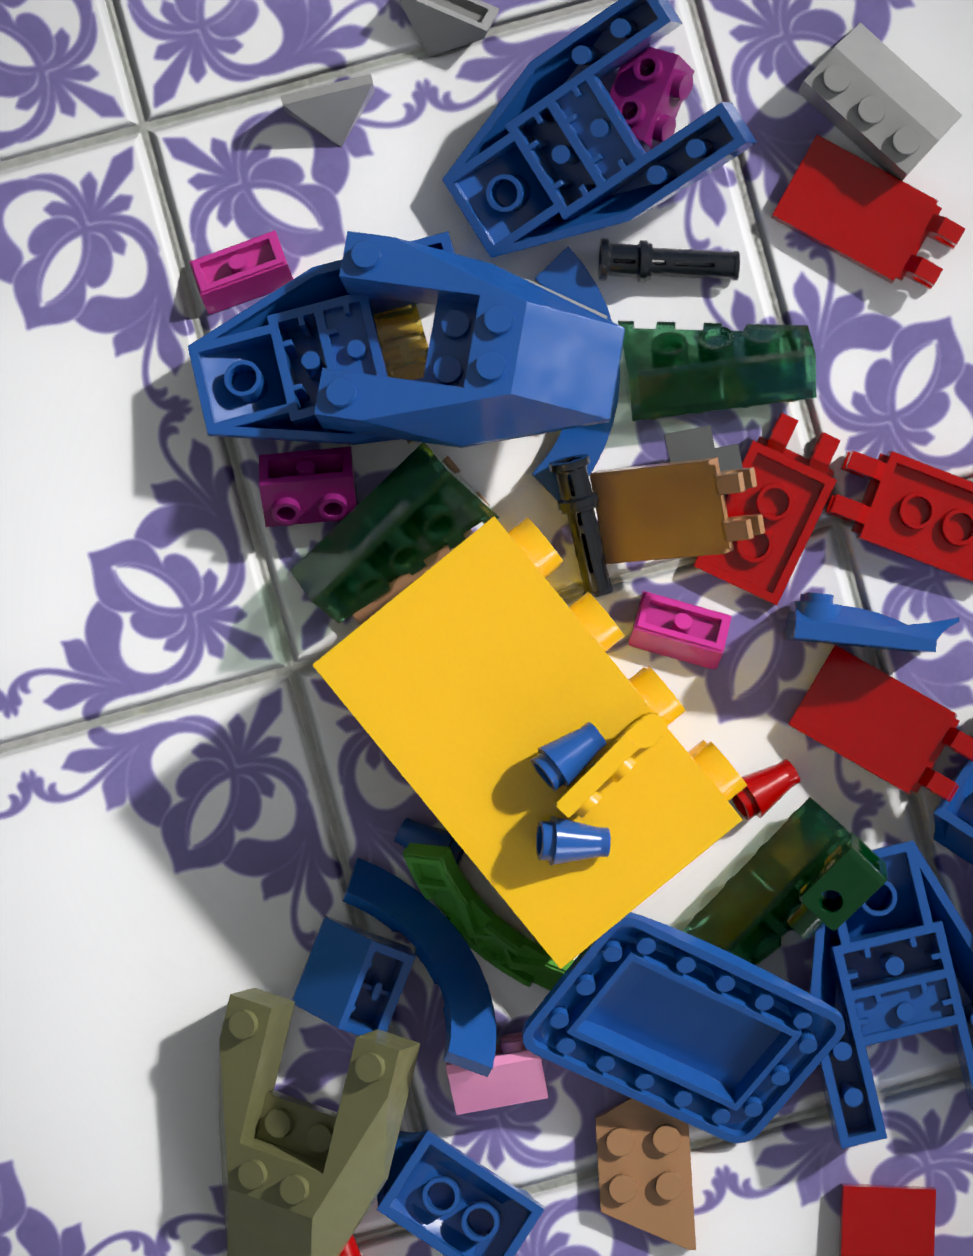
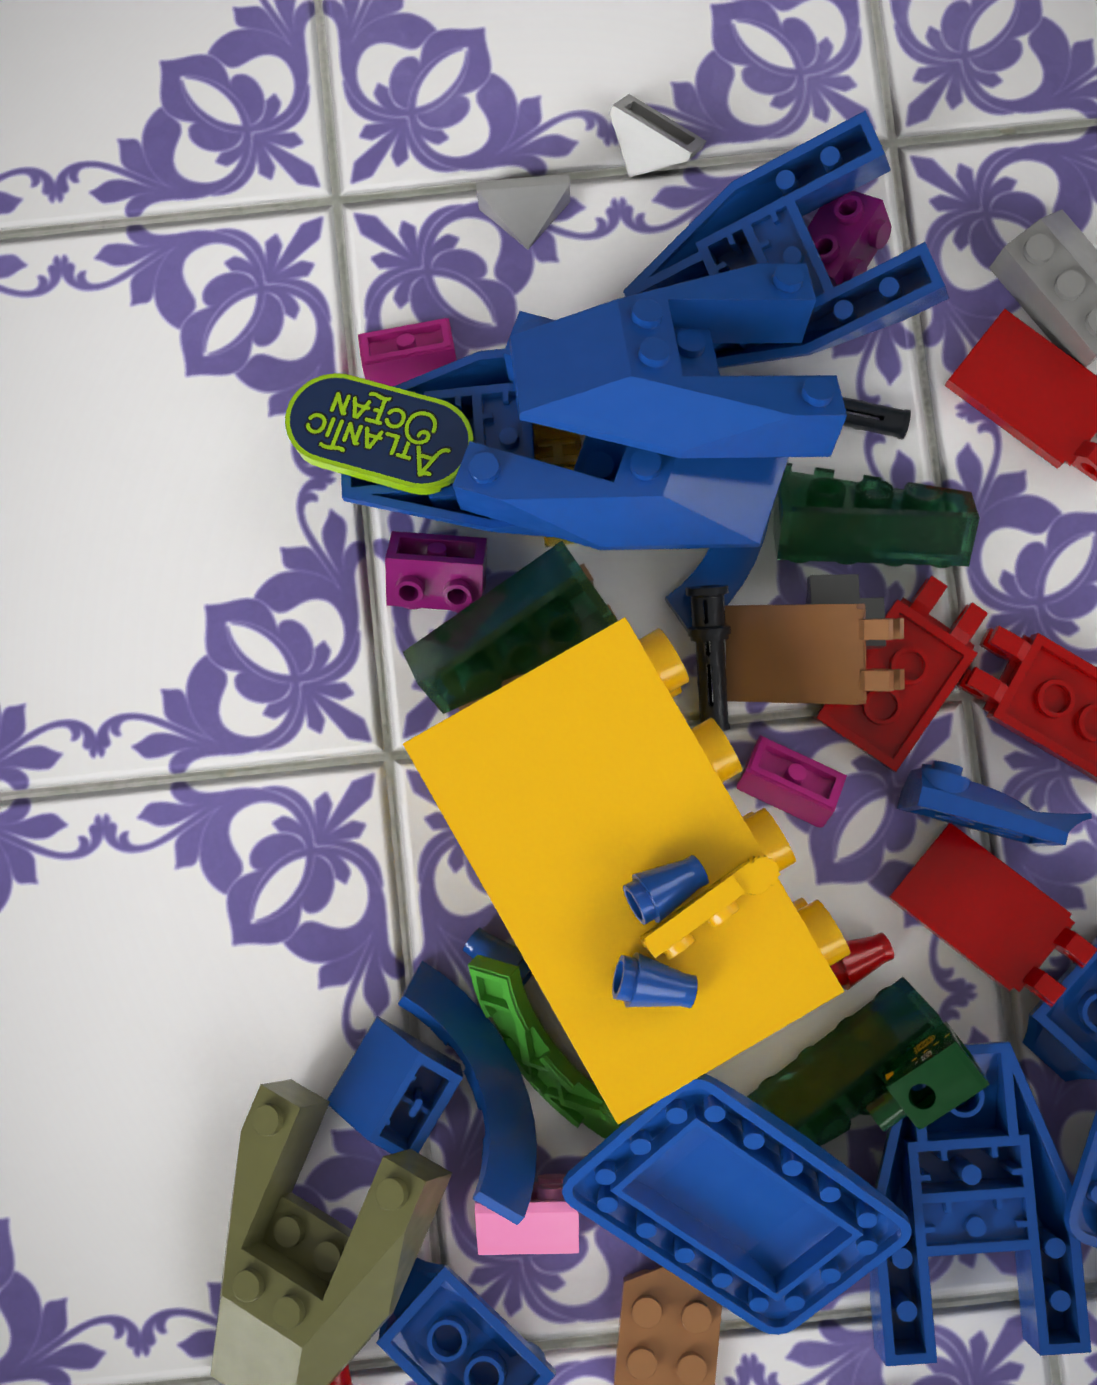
camera: 15 degrees right, 5 degrees down
none -> tile [285,373,474,495]
none -> blue wedge [509,263,847,458]

